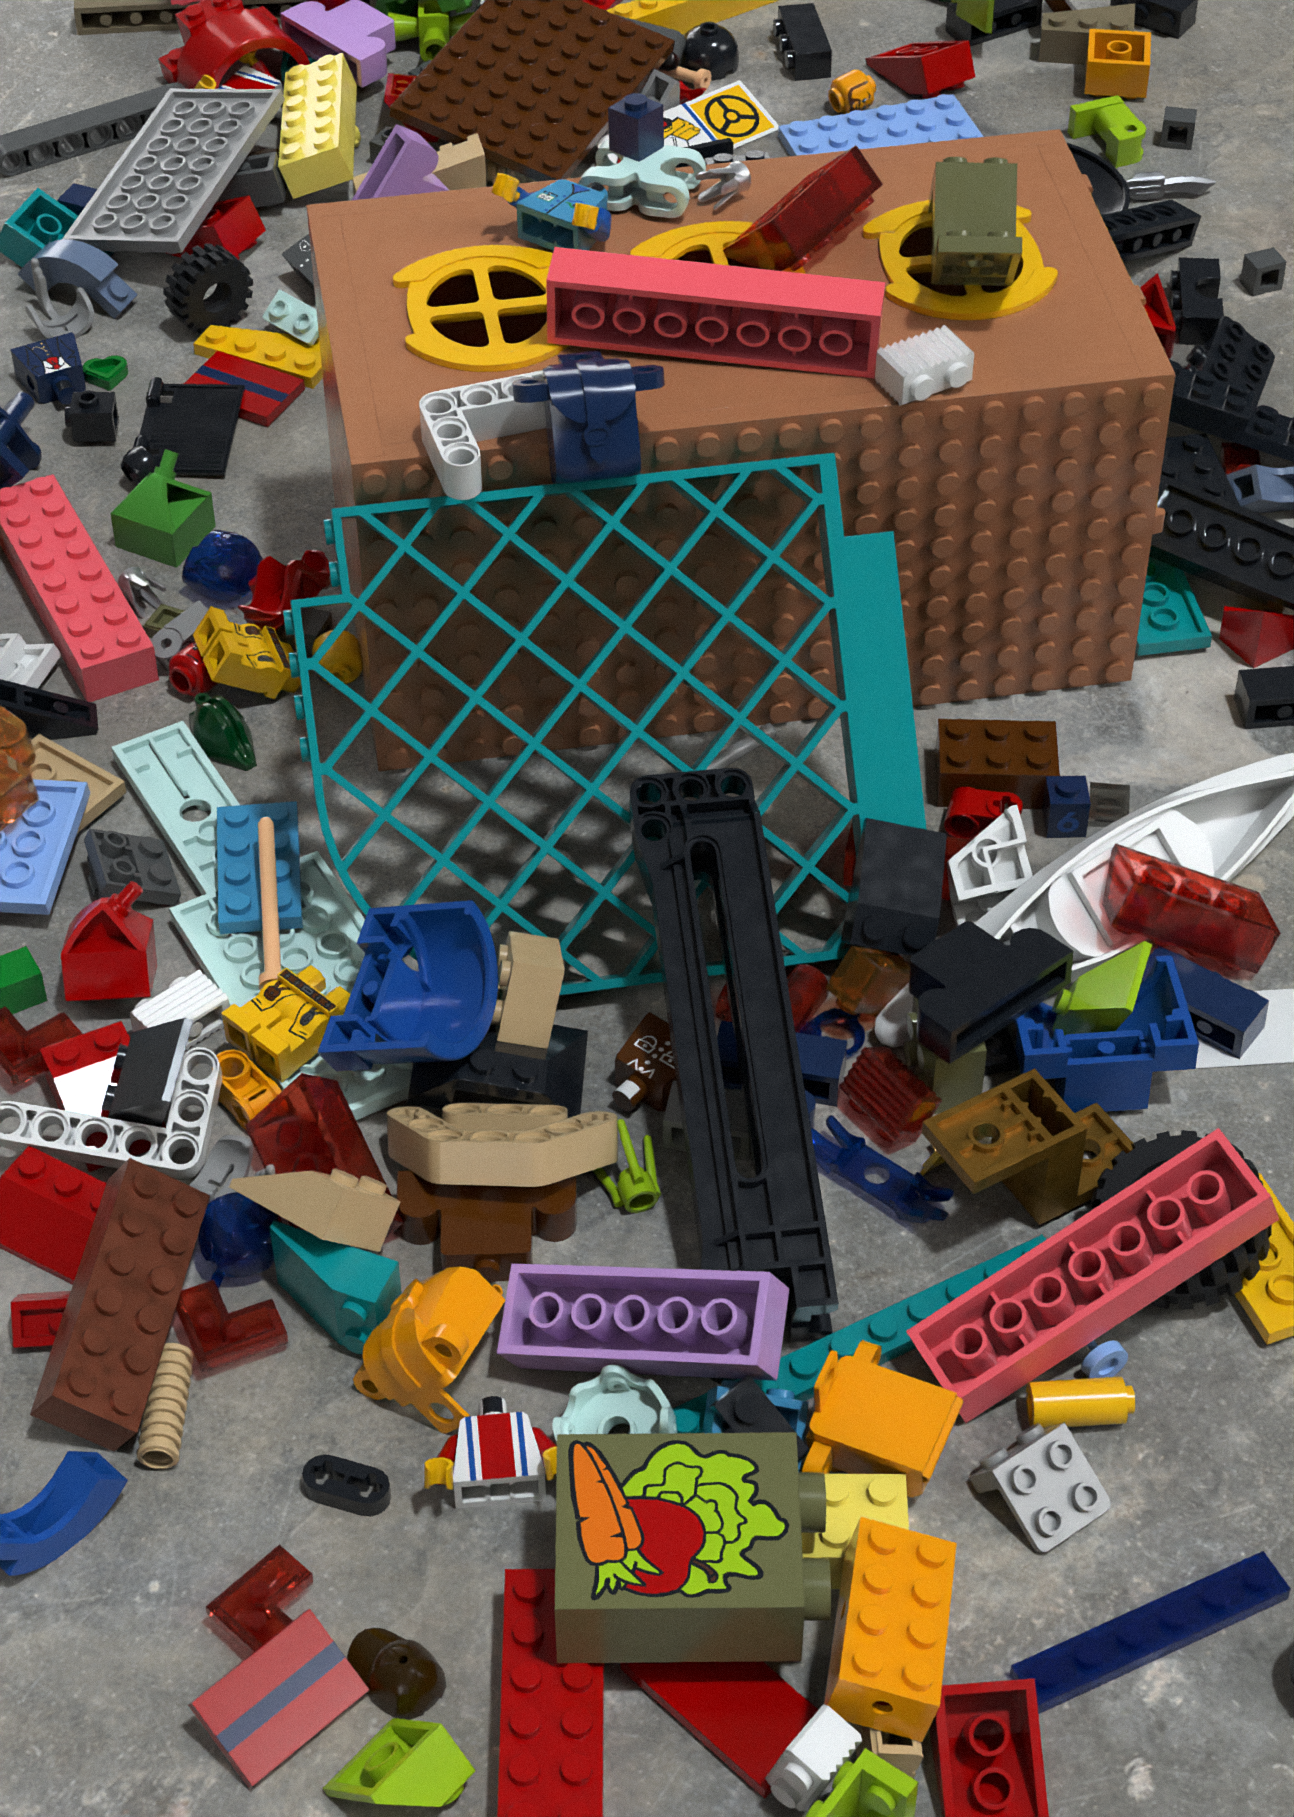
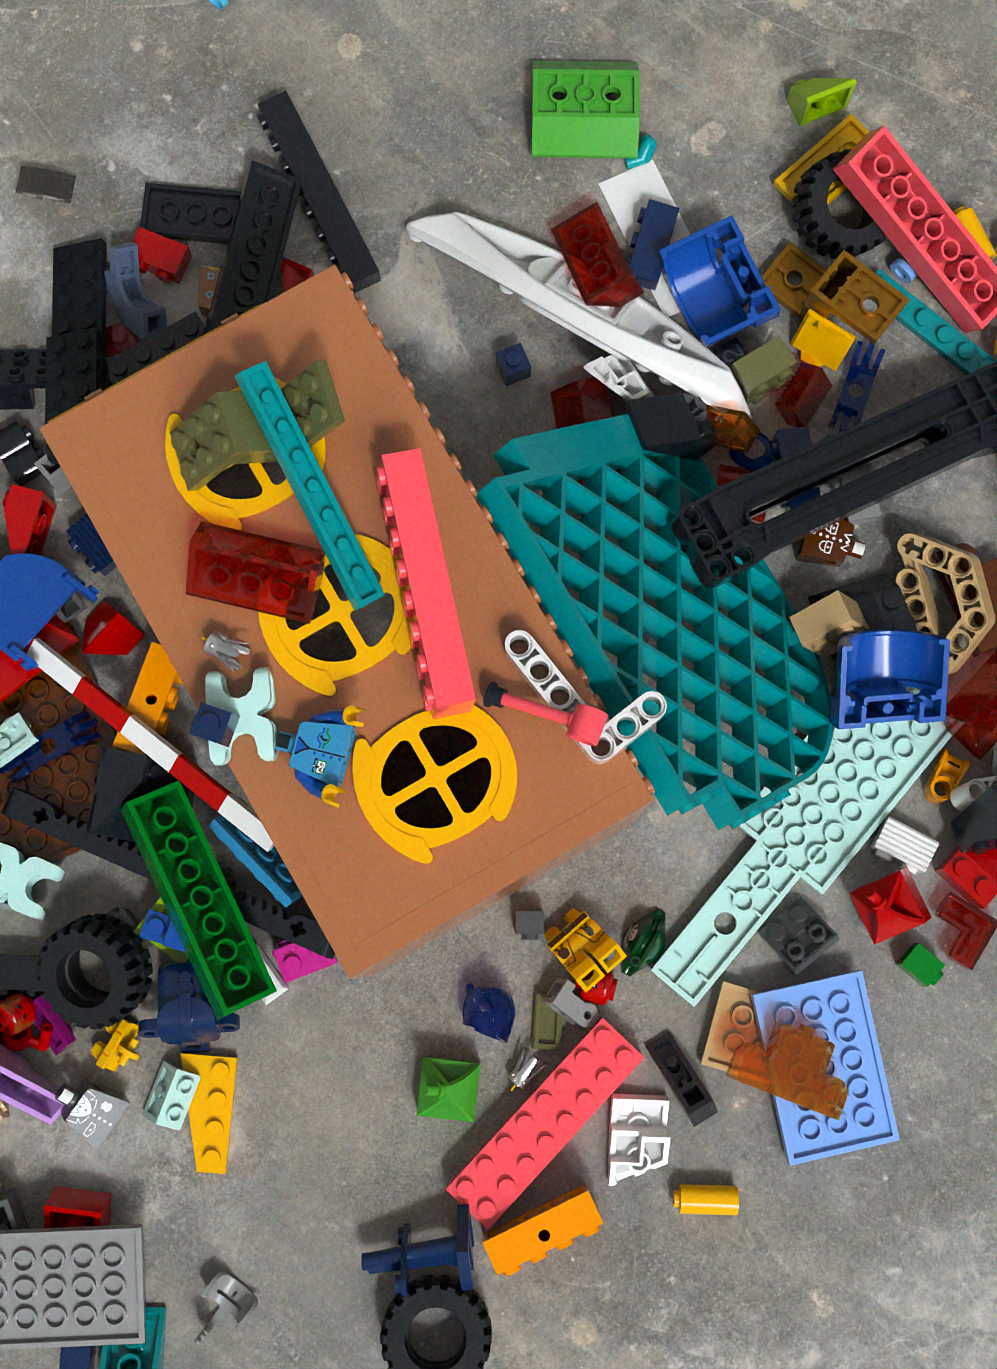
camera: 110 degrees left, 35 degrees up
dark blue torso [10,332,86,405] -> none
sand blue arch [17,239,138,319] -> none
black brick [65,391,119,443] -> none
green tile [82,355,128,391] -> none
black piece [121,445,161,485] -> none
black window [133,377,245,475] -> none
black tyre [163,243,253,335] -> none
red tile [183,351,305,427] -> none
dark azure plate [217,801,303,934] -> none
yellow hips [221,965,351,1082] -> none
red piece [238,549,330,631] -> none
light nougat bar [258,817,281,990] -> none
yellow head [312,630,363,685] -> none
dark blue piece [512,351,665,484] -> none
lime plant [592,1119,662,1213] -> none
white brick [875,325,974,406] -> none
black brick [909,921,1073,1064] -> none
reddish brown brick [935,719,1060,809] -> none
red piece [944,787,1023,840] -> none
lime slope [1052,941,1152,1036] -> none
clear smoke plate [1088,782,1130,823] -> none
none -> teal plate [234,361,385,611]
none -> coral piece [483,682,608,747]

